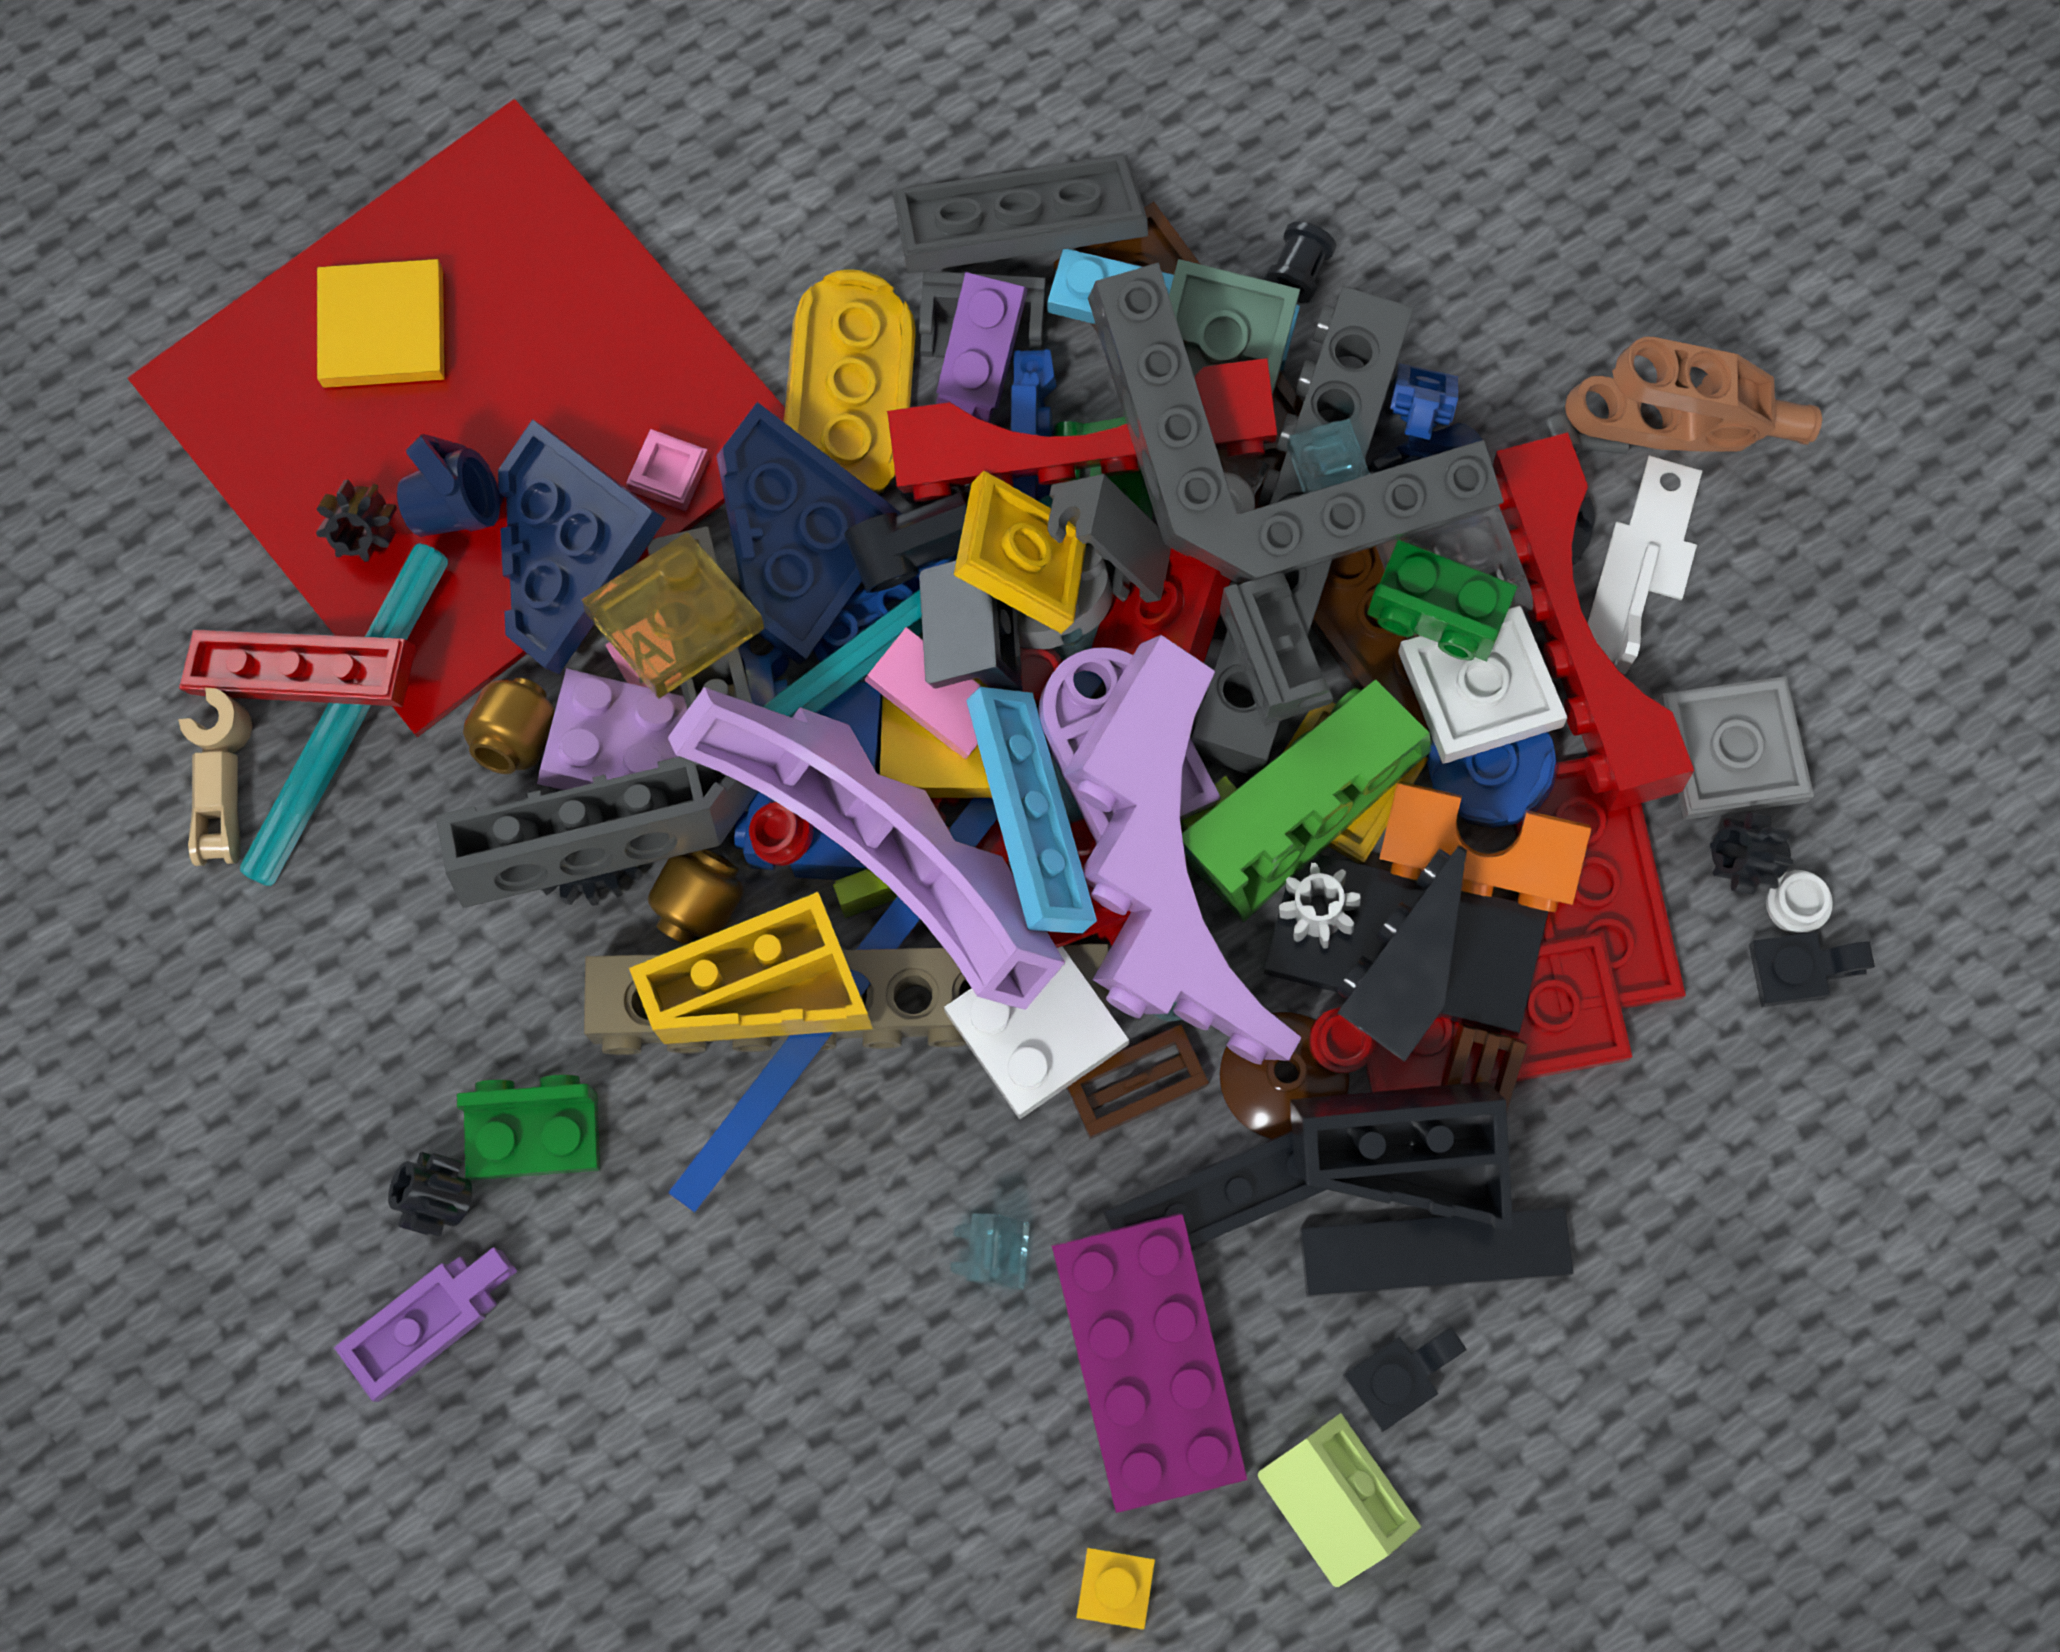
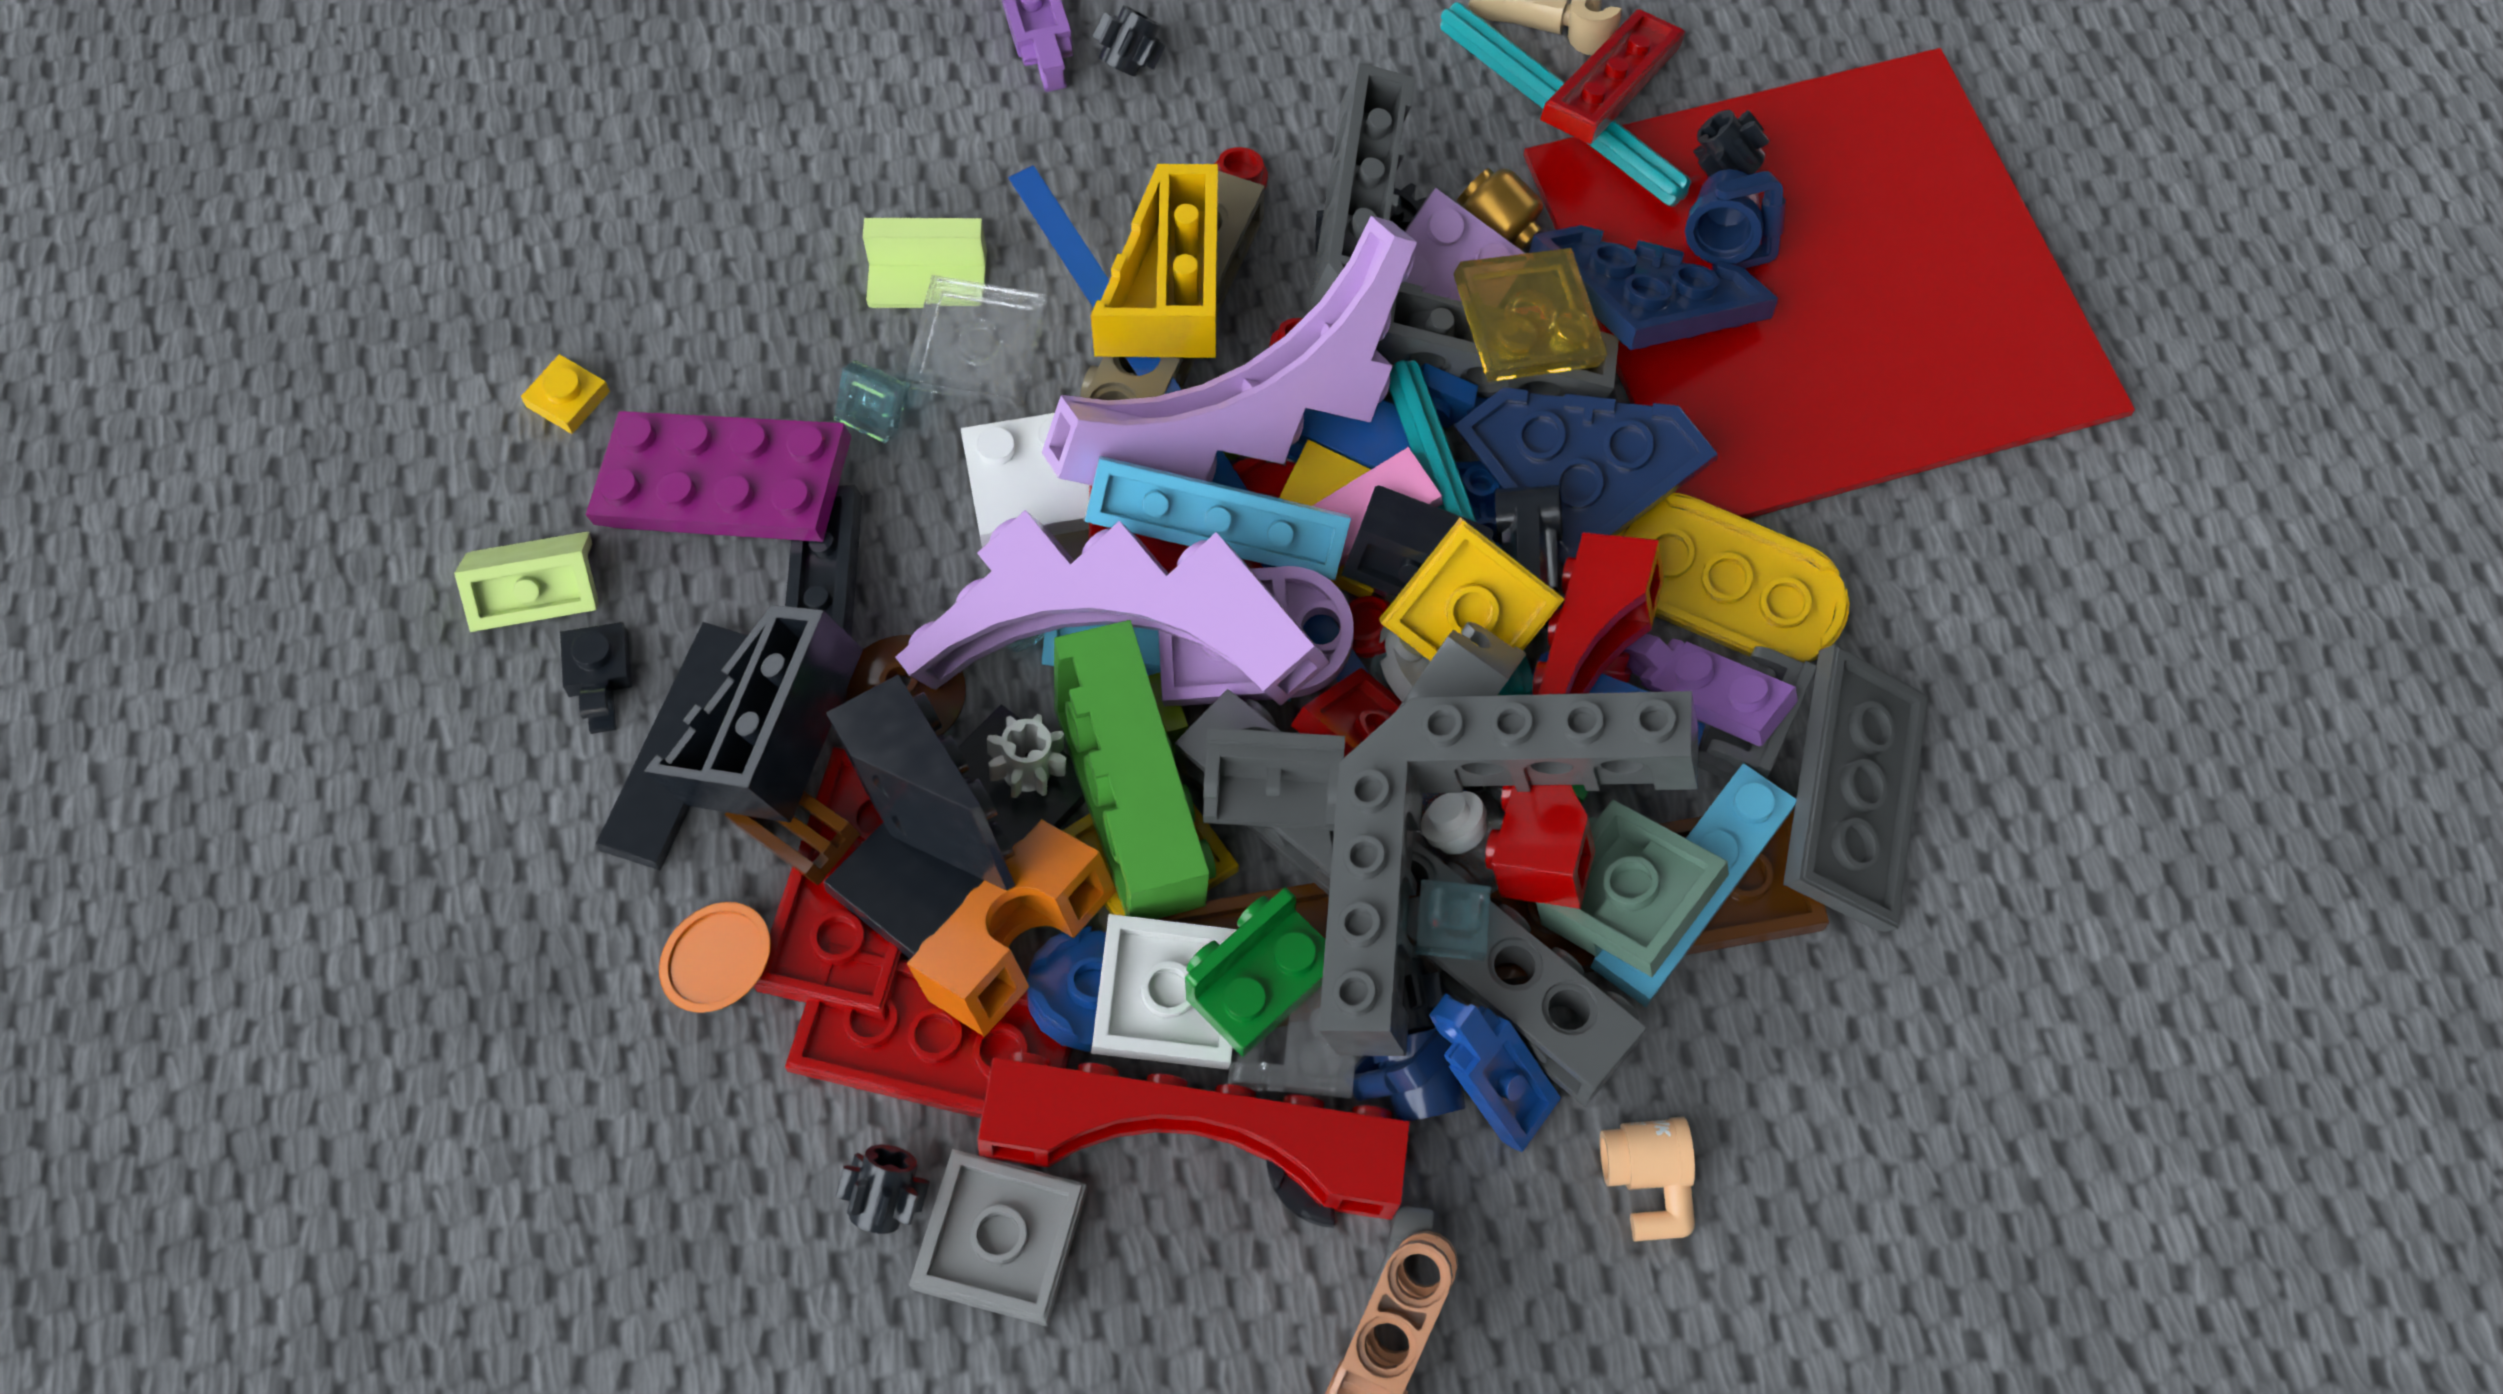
camera: 110 degrees right, 10 degrees down
yellow tile [317,259,445,388] -> none
green bracket [457,1075,600,1180] -> none
bright pink tile [626,429,710,511] -> none
pearl gold head [647,849,744,944] -> none
reddish brown tile [1066,1025,1209,1139] -> none
black bush [1264,221,1337,303] -> none
white piece [1588,456,1702,674] -> none
black plate [1749,932,1875,1007] -> none
white plate [1766,870,1833,934] -> none
none -> orange piece [659,902,770,1013]
none -> yellowish green panel [863,218,987,308]
none -> clear tile [905,275,1048,407]
none -> red plate [1214,147,1268,189]
none -> light nougat piece [1600,1117,1695,1242]

